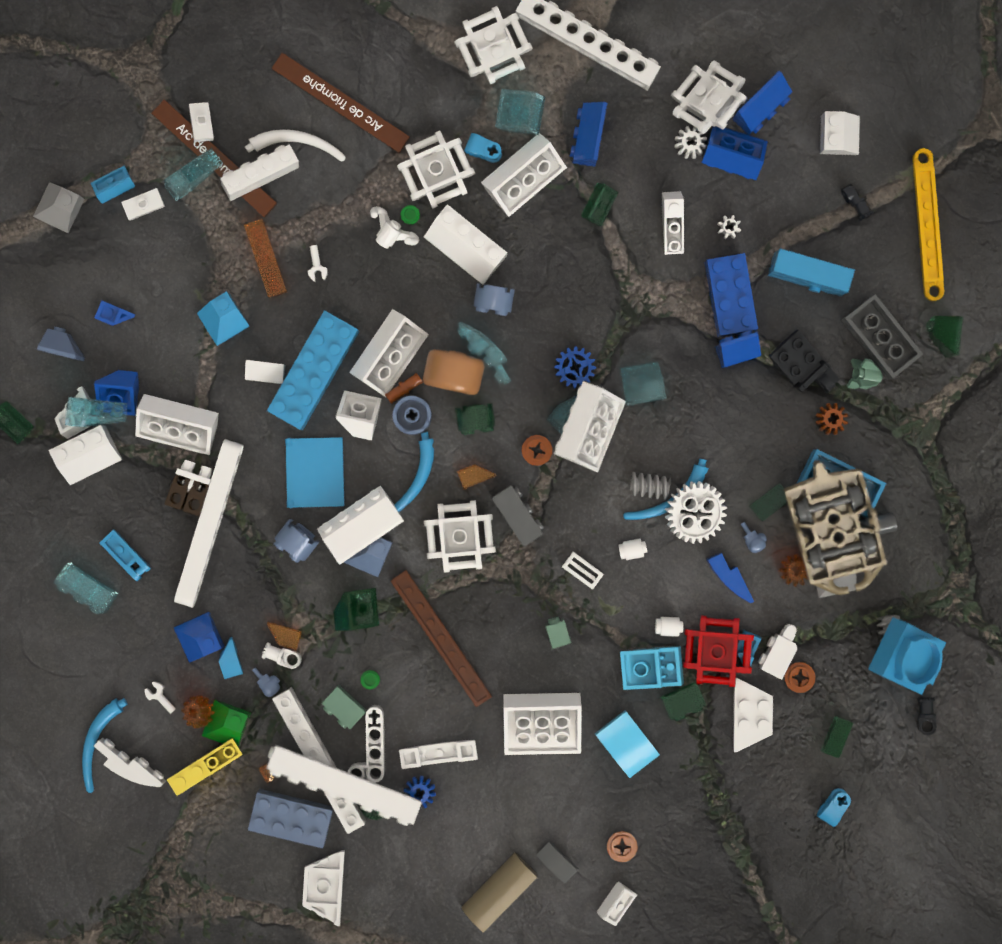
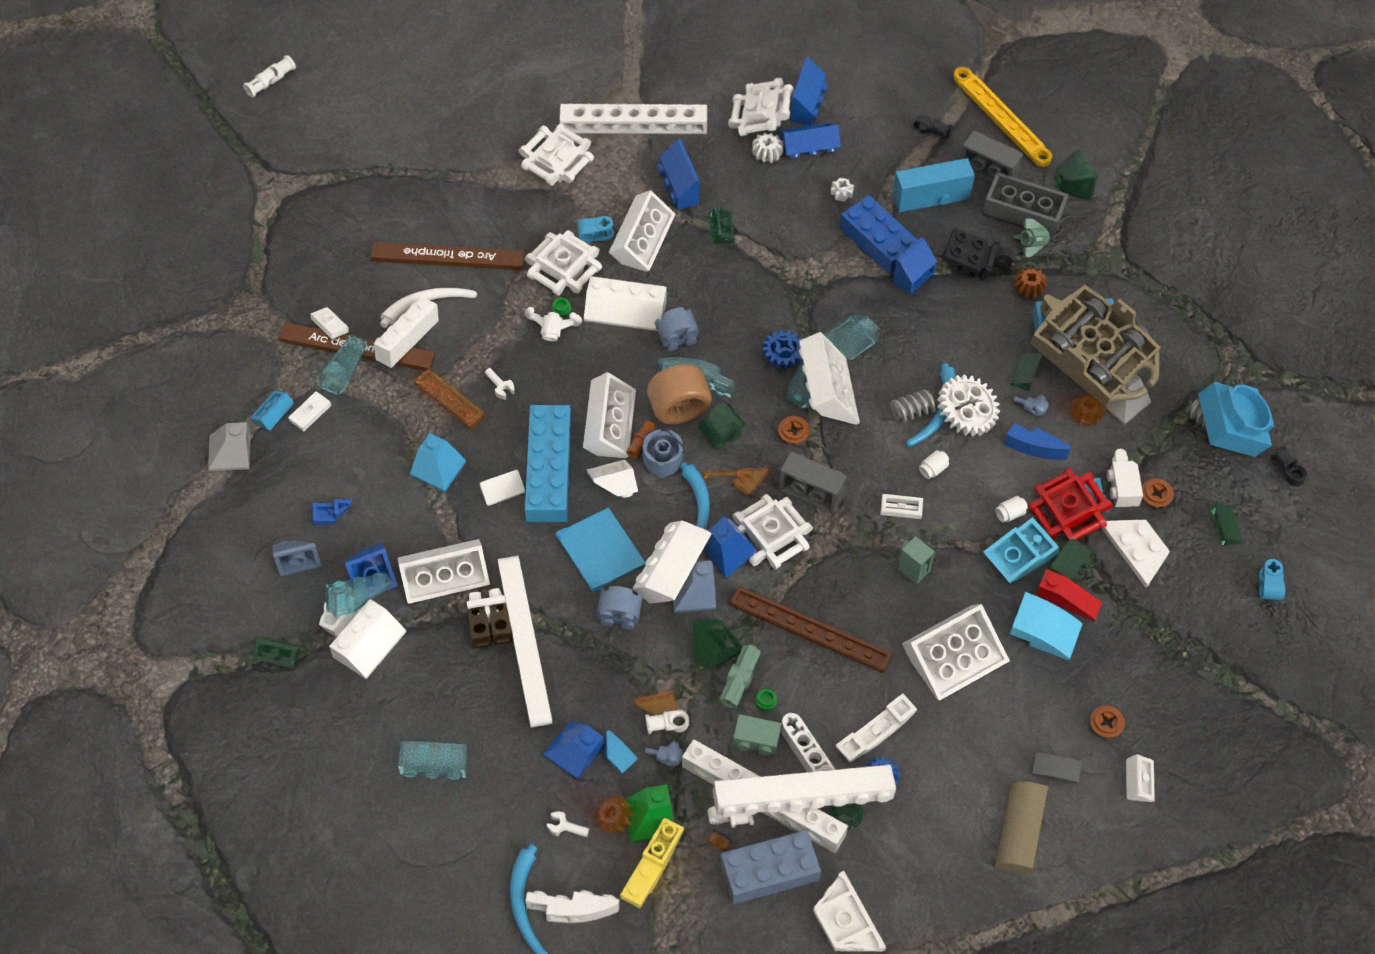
camera: 30 degrees left, 30 degrees down
dark azure plate [99,529,151,581] -> none
clear light blue brick [495,89,545,135] -> none
white slope [662,191,684,254] -> none
white slope [820,111,860,155] -> none
none -> blue slope [703,516,757,578]
none -> clear orange hinge [704,469,746,479]
none -> sand green piece [719,644,761,709]
none -> dark grey brick [960,130,1023,184]
none -> red slope [1036,569,1102,621]

